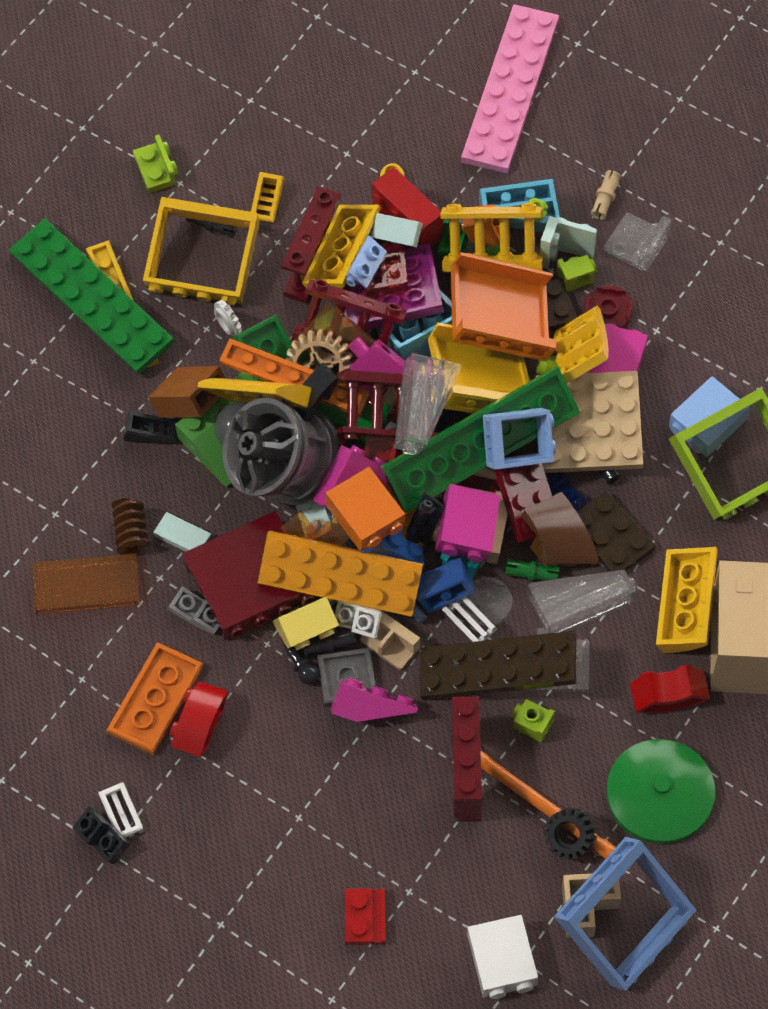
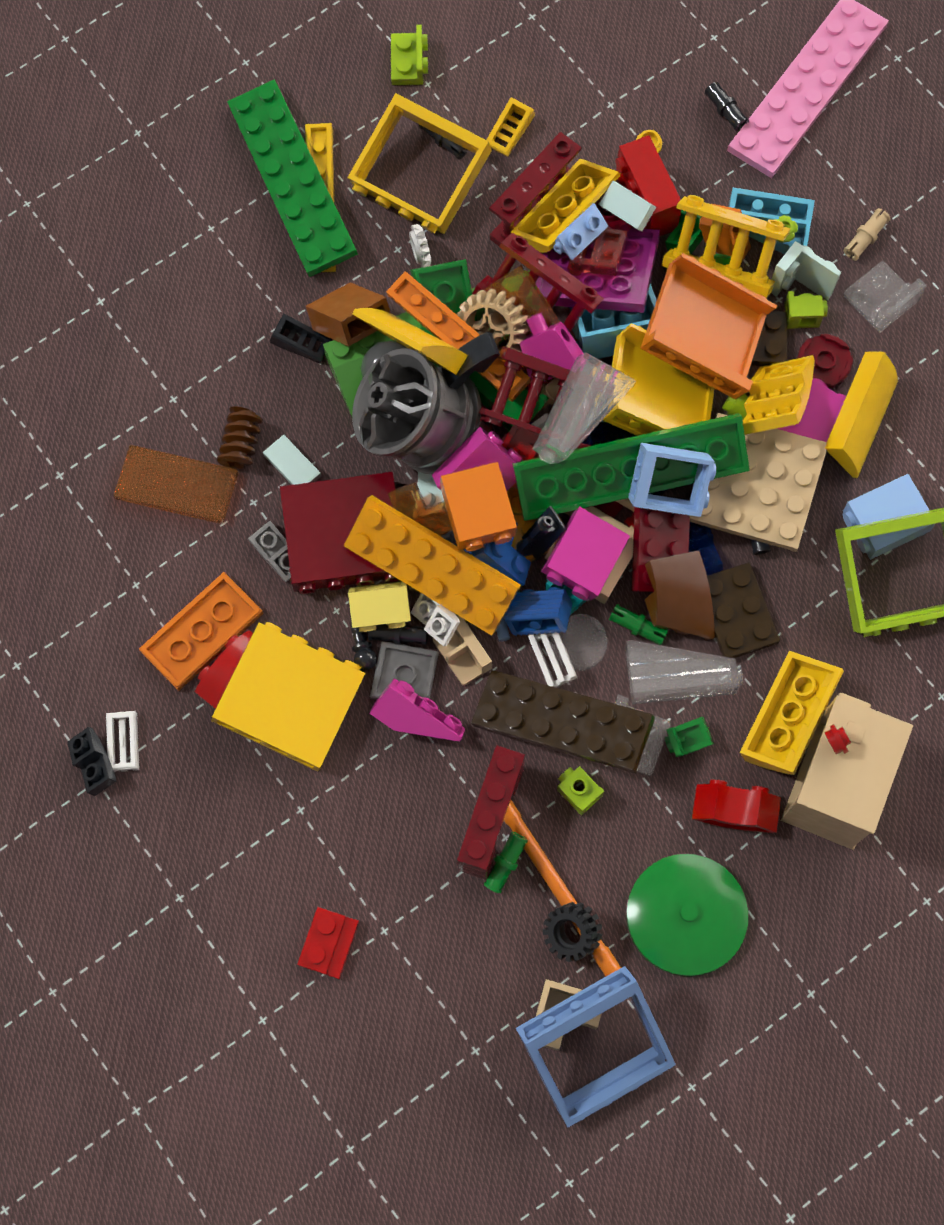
camera: 20 degrees right, 10 degrees up
white brick [467,915,538,999] -> none
none -> yellow panel [211,622,365,772]
none -> green pin [484,831,528,894]
none -> green bracket [665,717,714,757]
none -> black pin [705,82,749,132]
none -> red plate [824,724,851,755]
none -> yellow slope [825,352,898,478]

